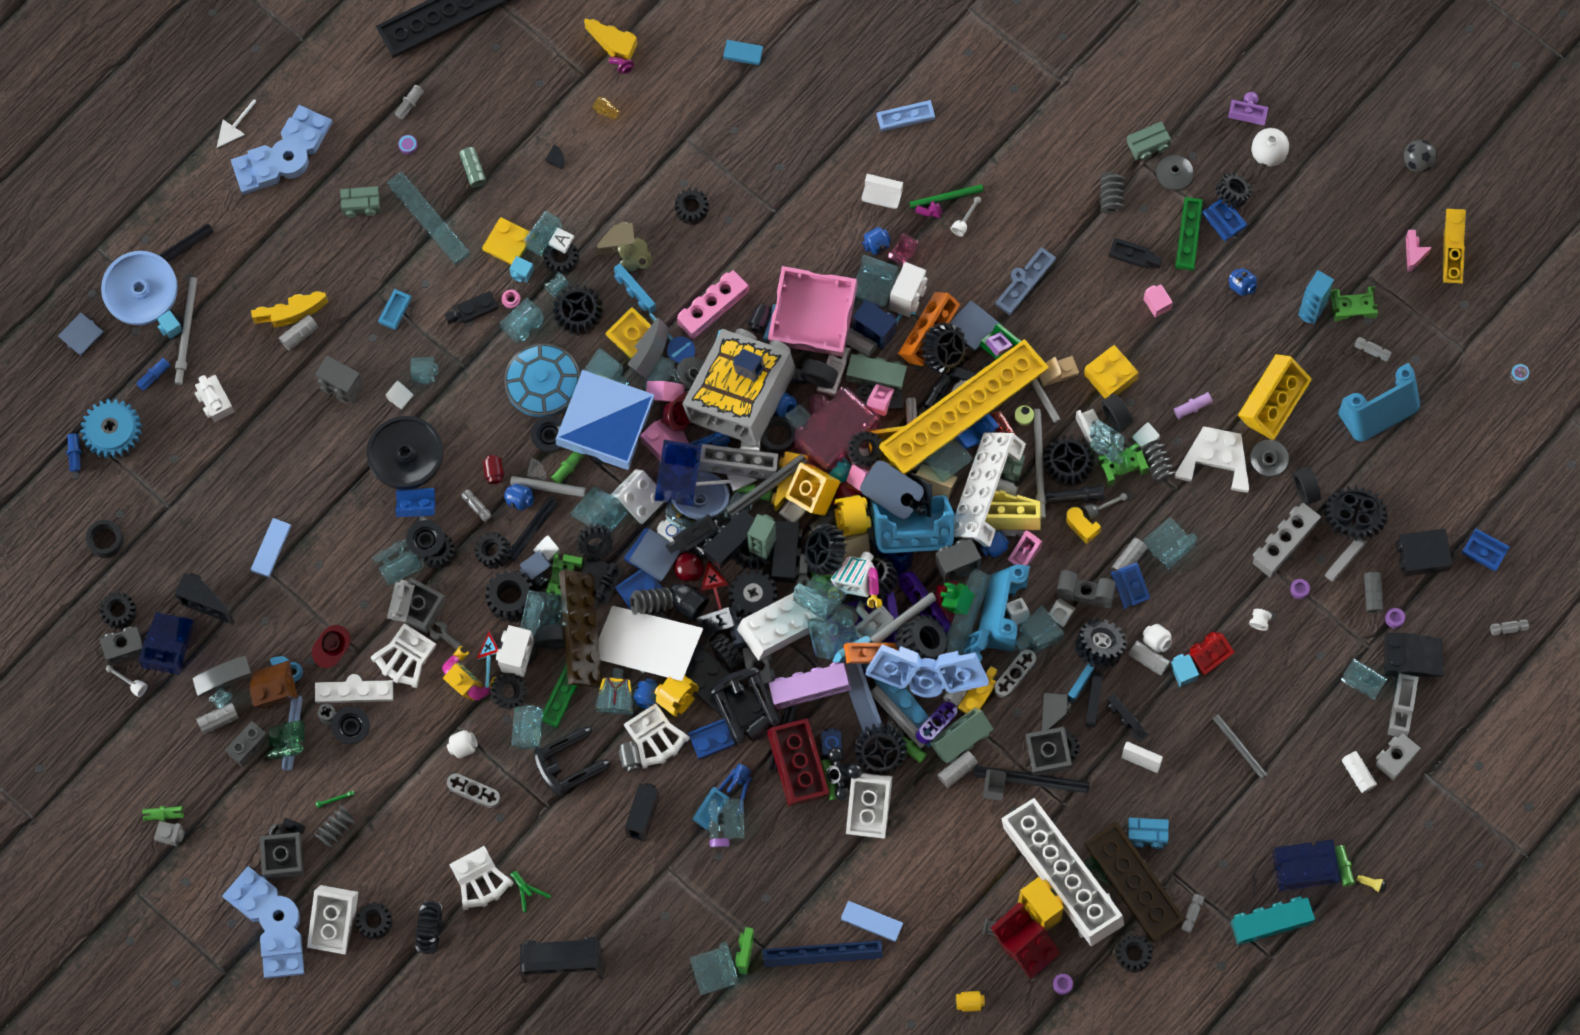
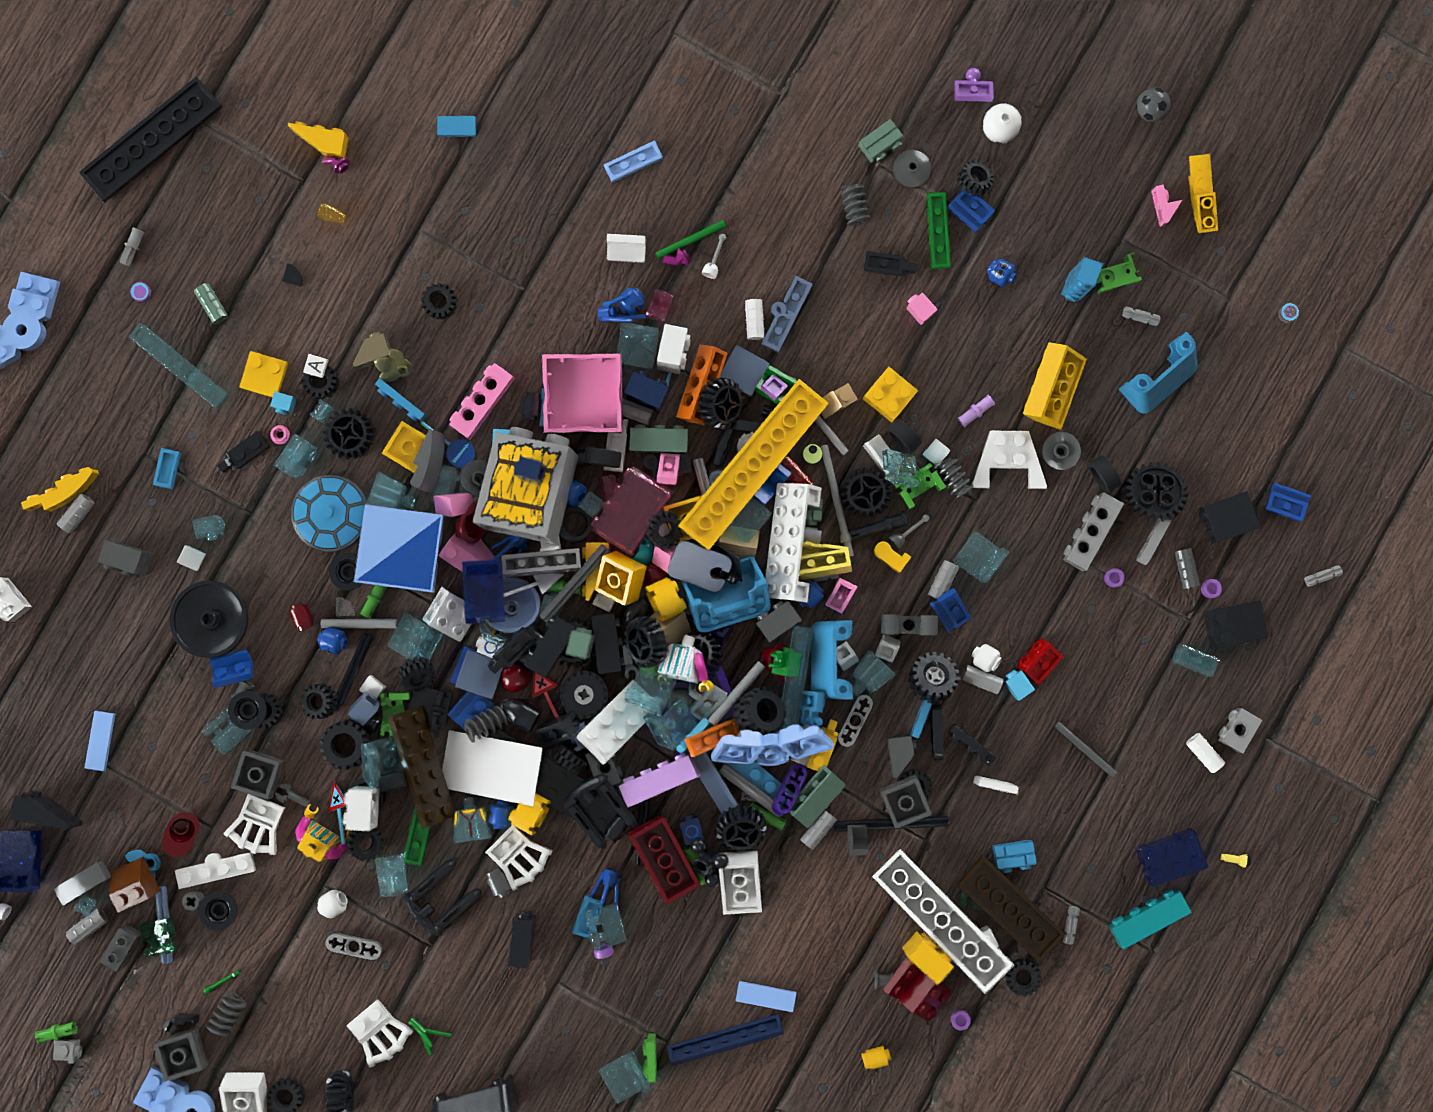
camera: 15 degrees left, 15 degrees up
sand green brick [340,186,381,218] -> none
light grey hinge [387,580,415,622] -> none
light grey axle [461,490,492,522] -> none
clear light blue brick [524,211,562,256] -> none
blue plate [688,719,735,760] -> none
dark purple beam [898,571,950,633] -> none
white wheel [1249,609,1272,631] -> none
bright green pin [1332,845,1355,887] -> none
light grey slope [1387,673,1419,737] -> none
none -> blue plant [598,294,648,322]
none -> white axle [745,299,765,340]

